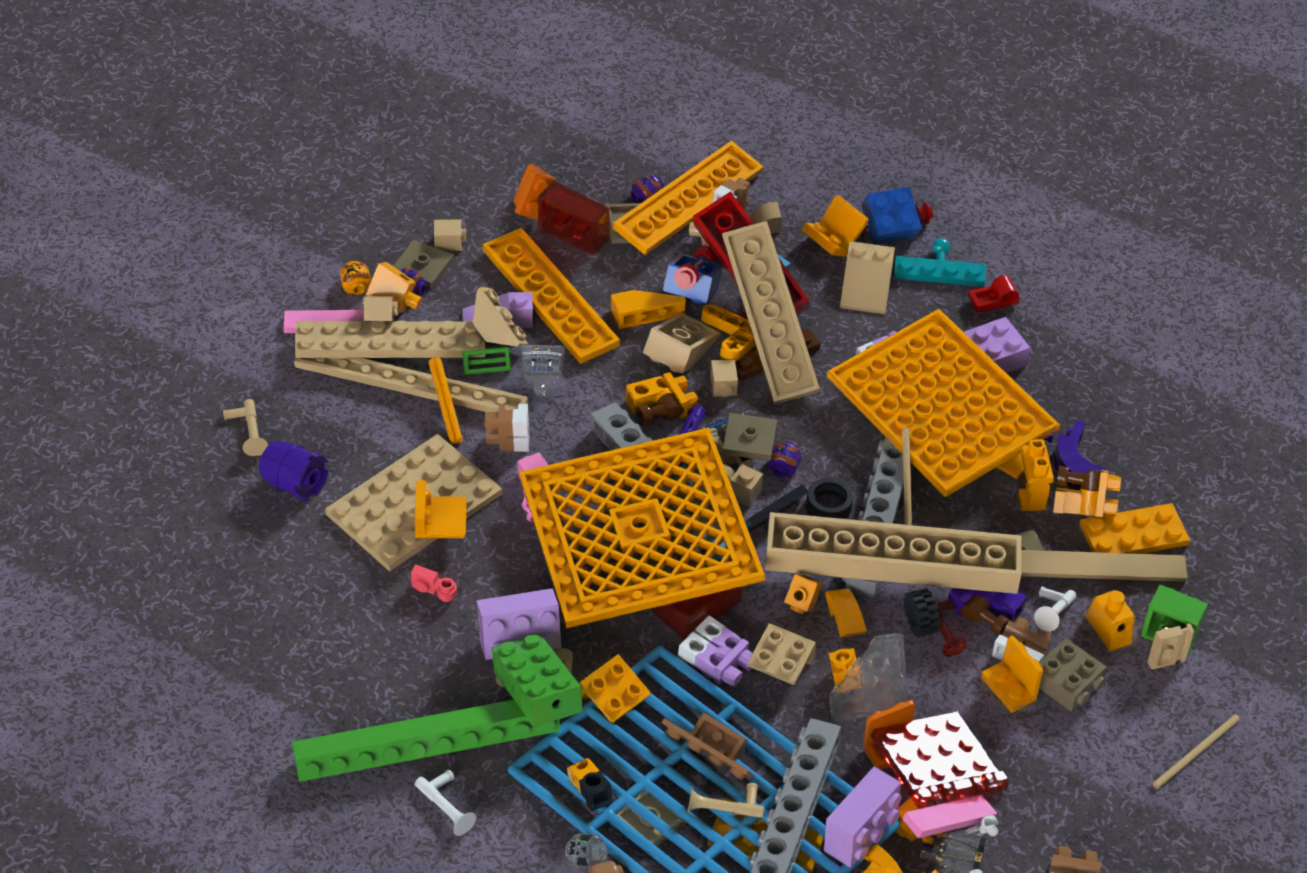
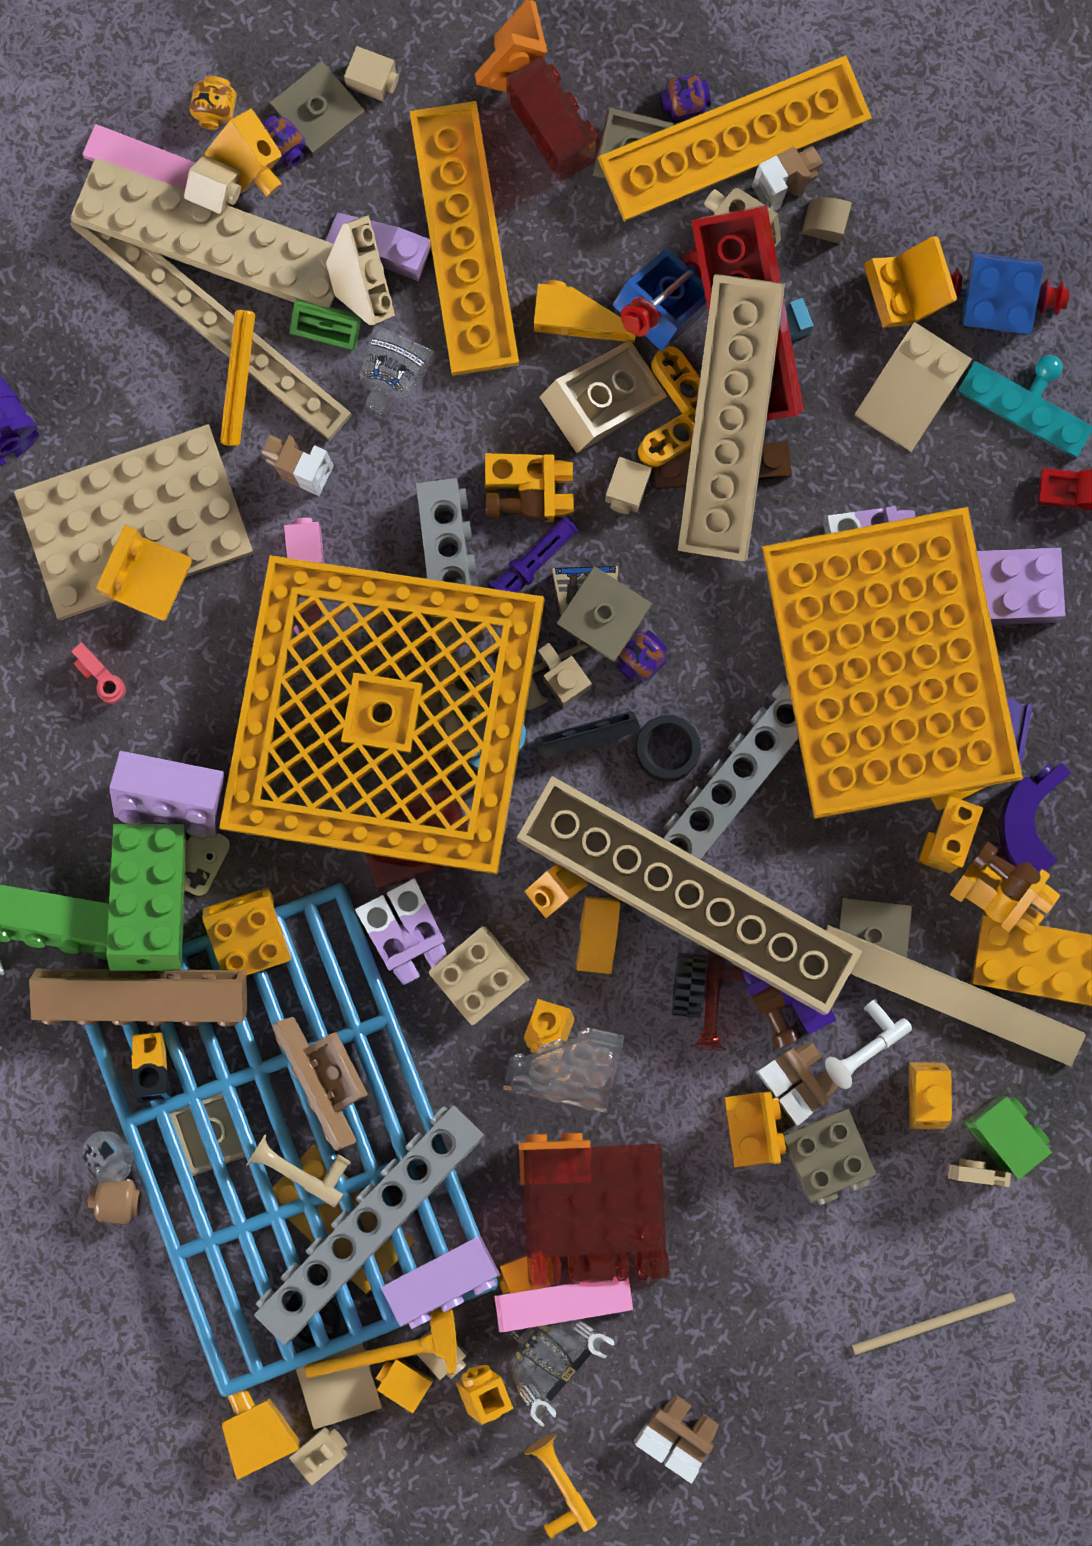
camera: 25 degrees right, 35 degrees up
tan axle [902,428,912,525] -> none
none -> medium nougat brick [29,968,247,1026]

